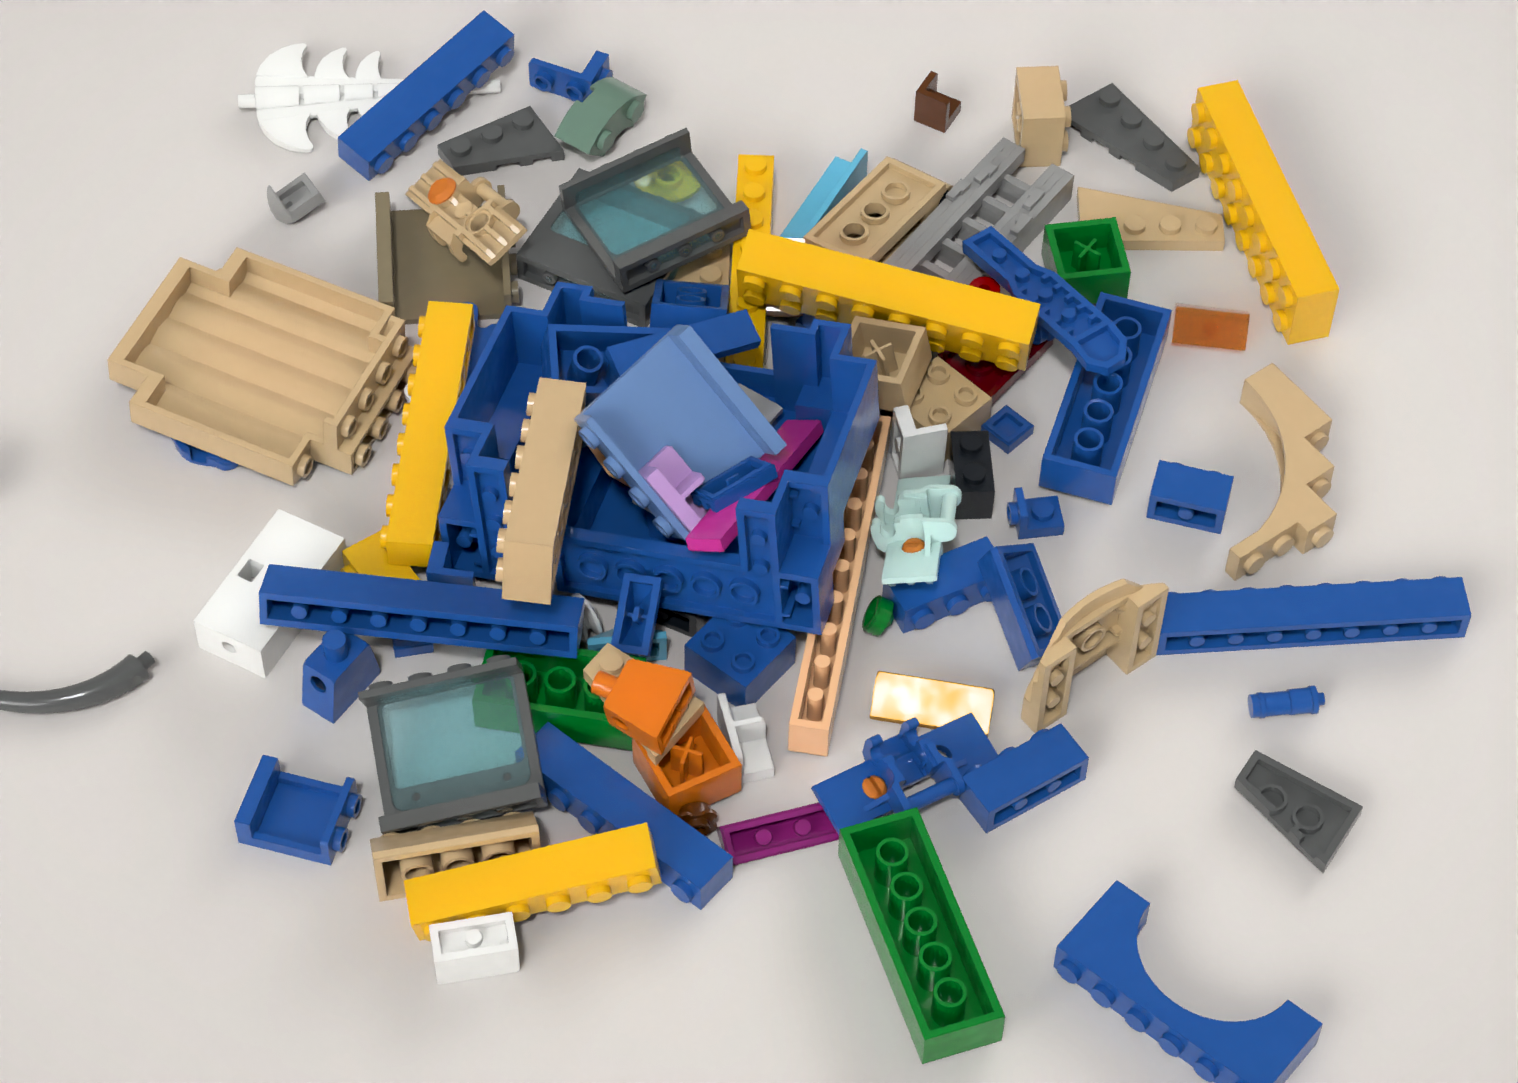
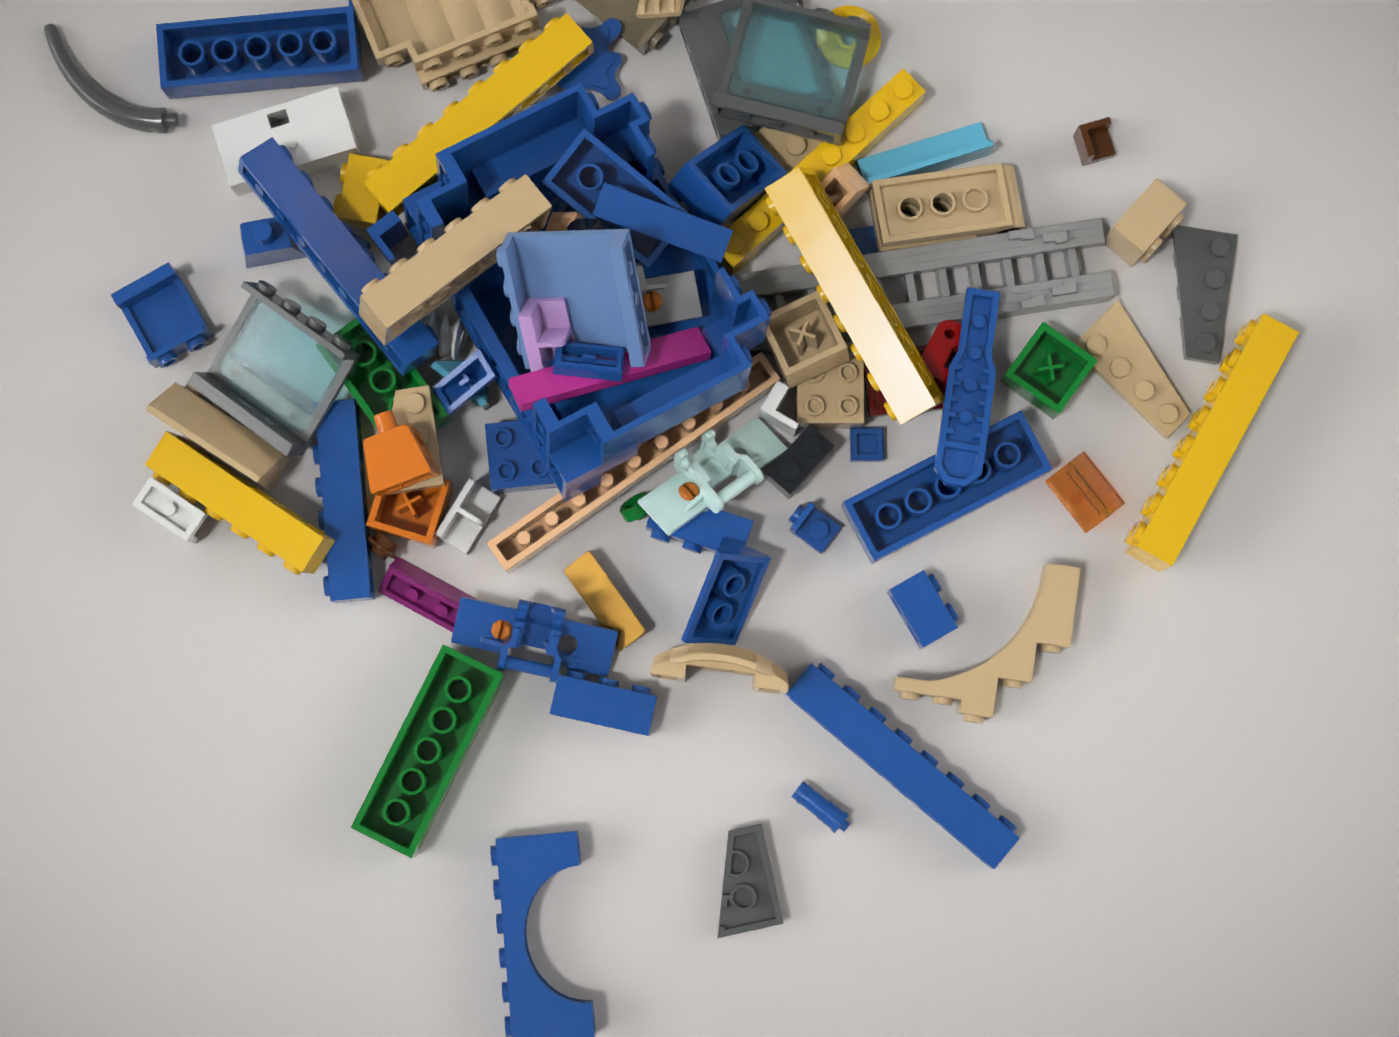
camera: 45 degrees right, 30 degrees up
none -> blue brick [156,6,364,99]

